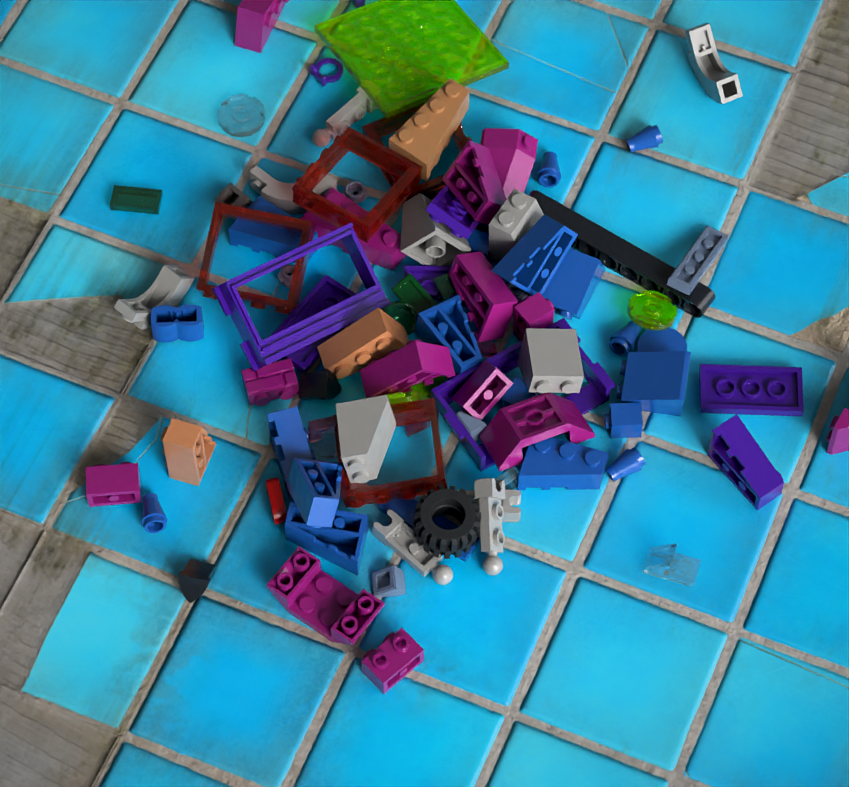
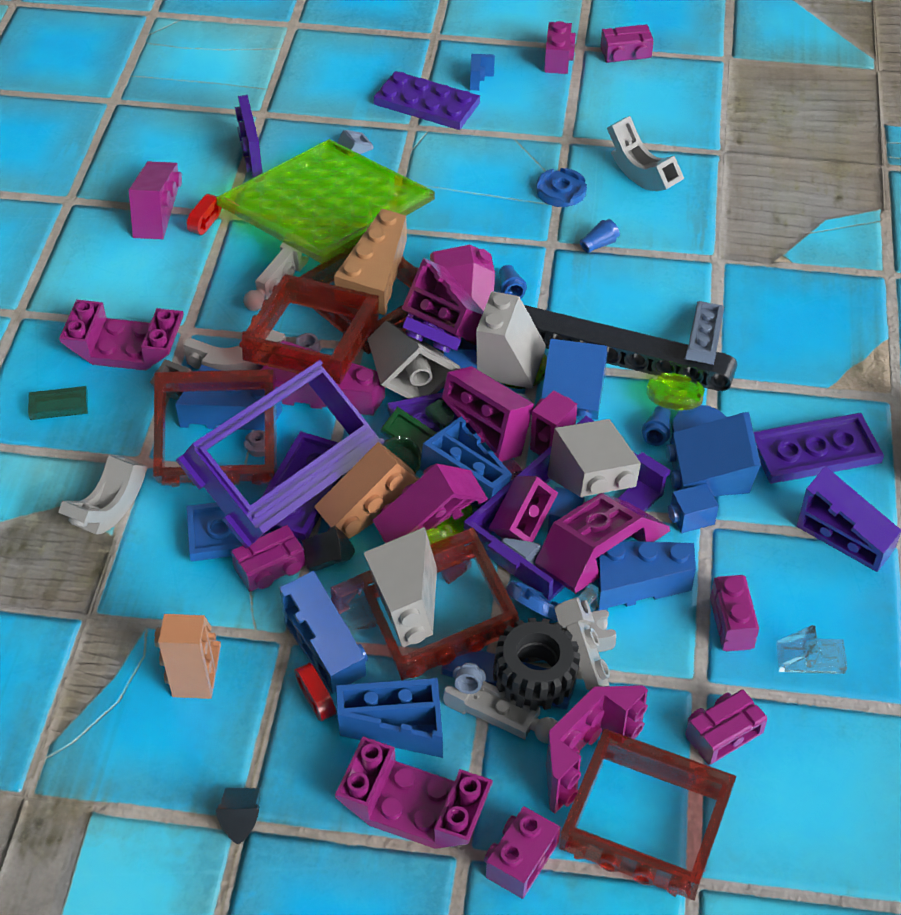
camera: 15 degrees left, 10 degrees down
magenta brick [85,462,141,507] -> none
blue cone [141,493,167,533] -> none
blue brick [151,304,204,342] -> none
clear light blue tile [217,94,266,137] -> none
blue wedge [286,458,343,528] -> none
dark purple piece [309,58,343,87] -> none
sand blue slope [371,565,406,598] -> none
blue wedge [491,214,578,295] -> none
blue cone [605,447,646,482] -> none
none -> magenta slope [59,299,184,371]
none -> red beam [187,194,222,235]
none -> blue plate [187,499,248,562]
none -> sand blue plate [453,663,486,694]
none -> blue tile [504,580,559,622]
none -> blue tile [537,168,587,207]
none -> magenta slope [546,685,648,814]
none -> clear red window [559,728,737,901]
none -> magenta brick [685,690,767,765]
none -> magenta brick [710,575,759,652]

